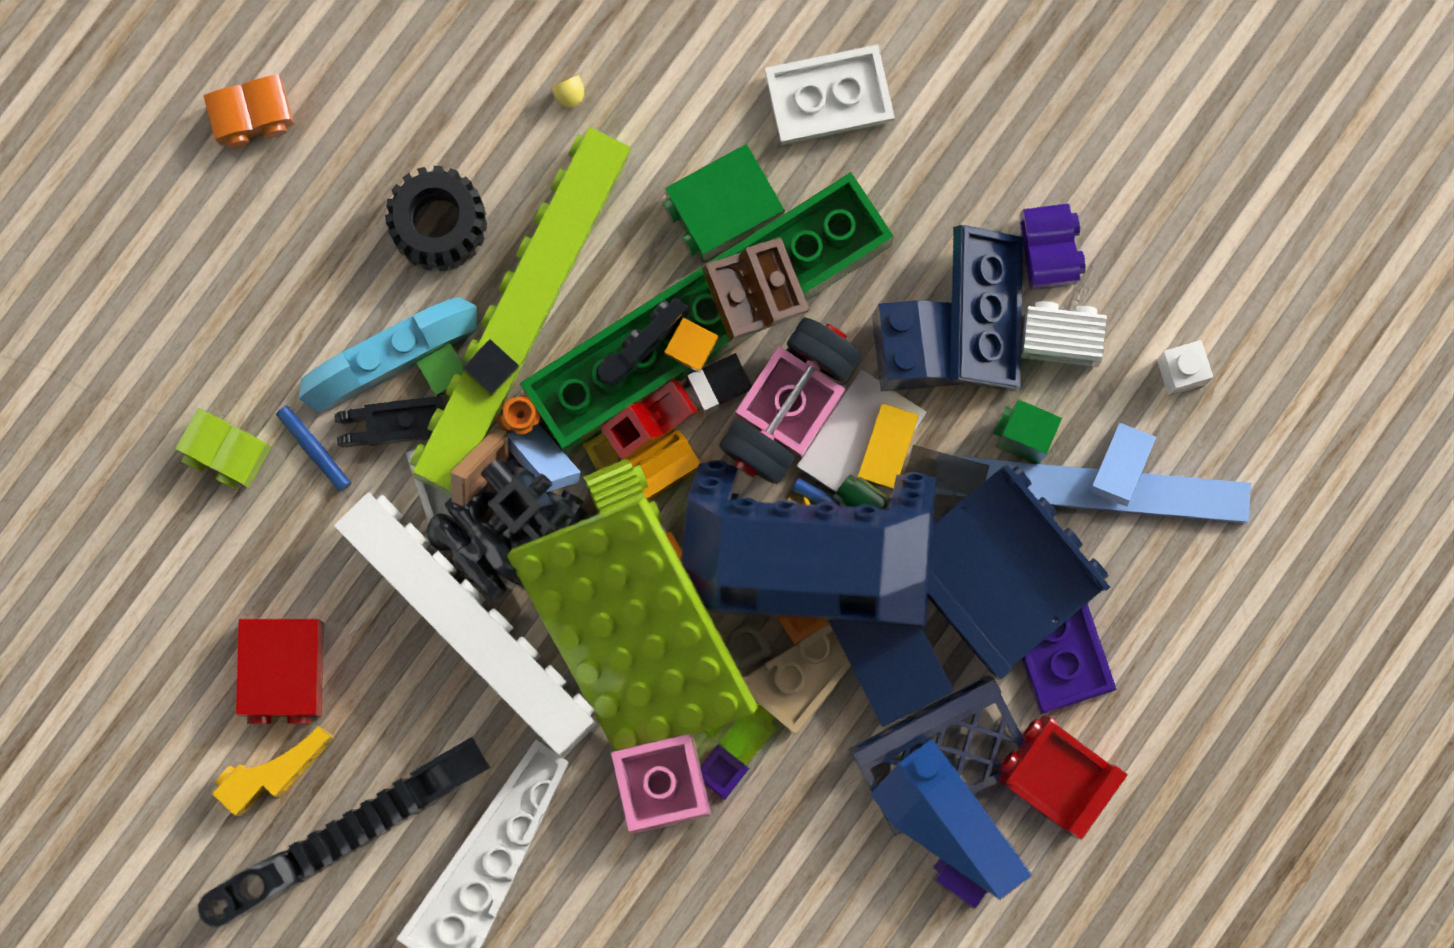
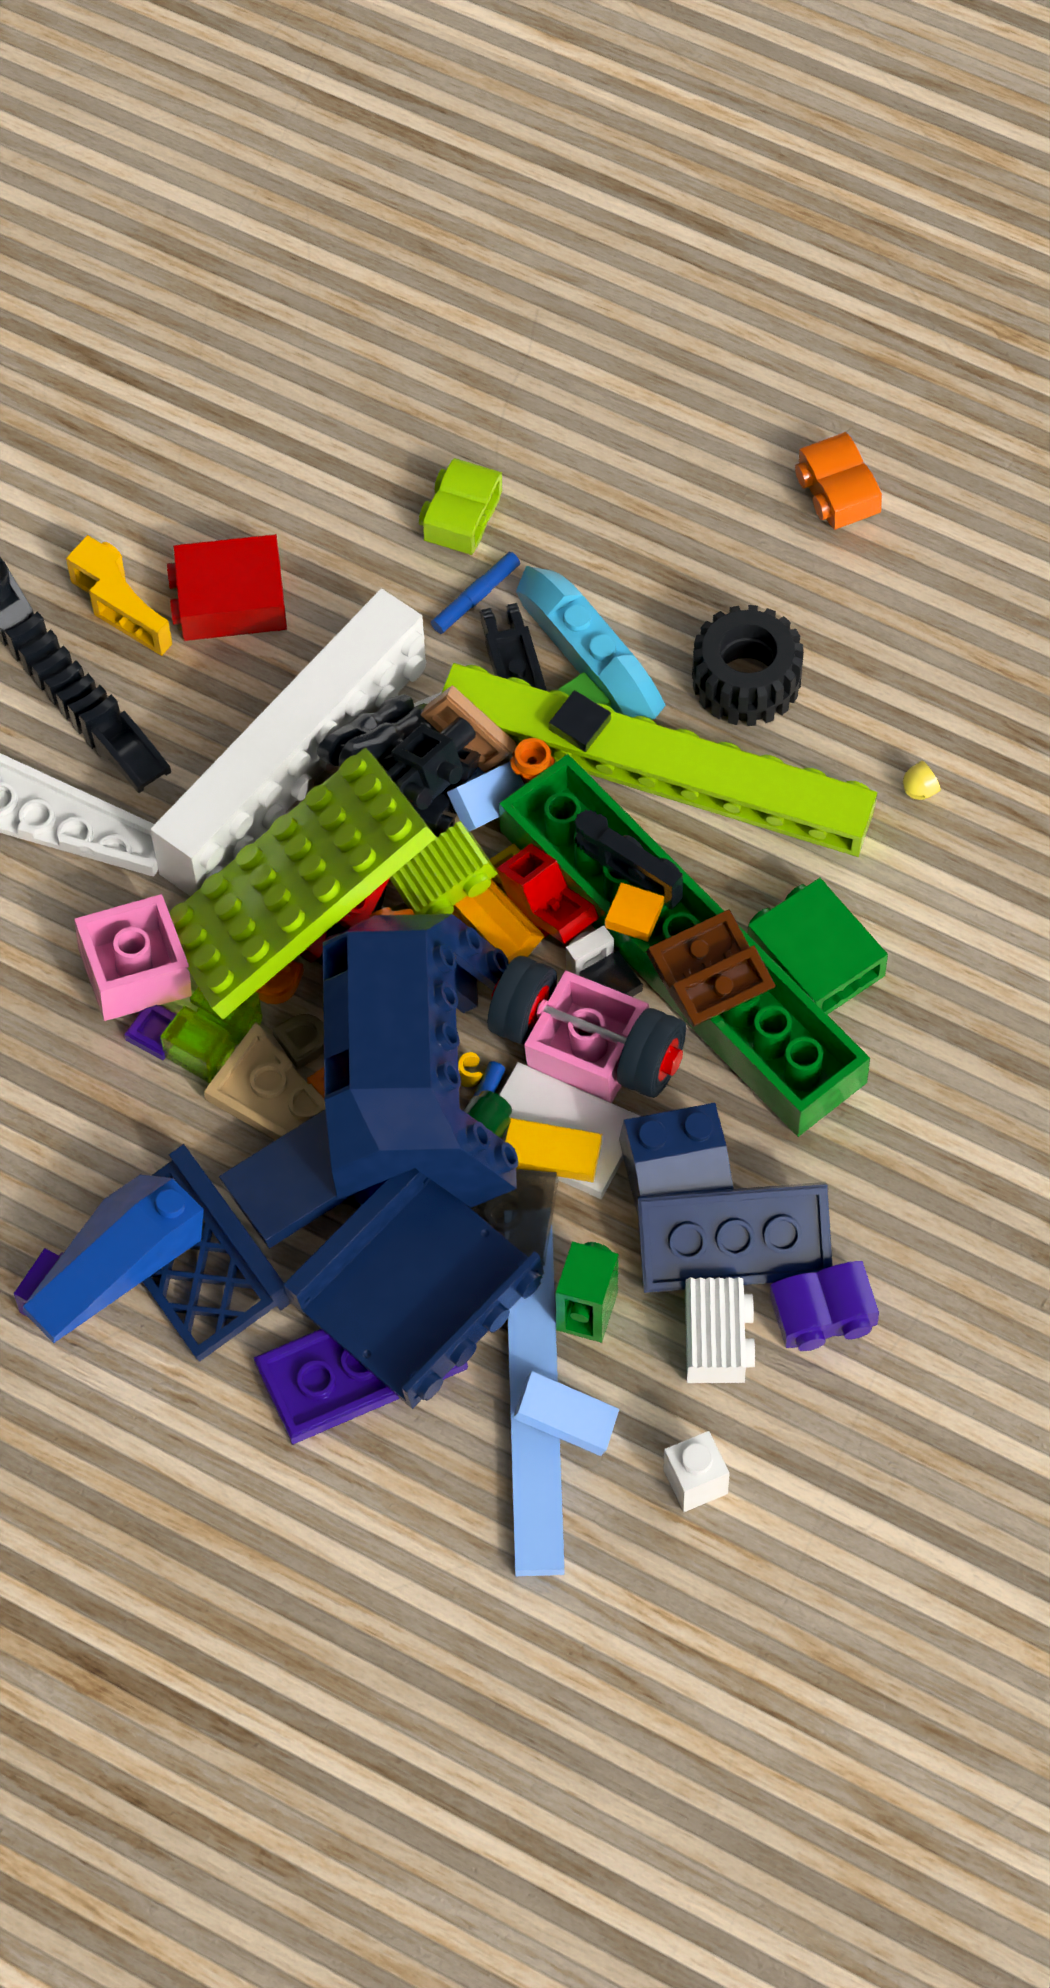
camera: 85 degrees right, 20 degrees down
white plate [765,45,895,145] -> none
red panel [997,716,1128,840] -> none

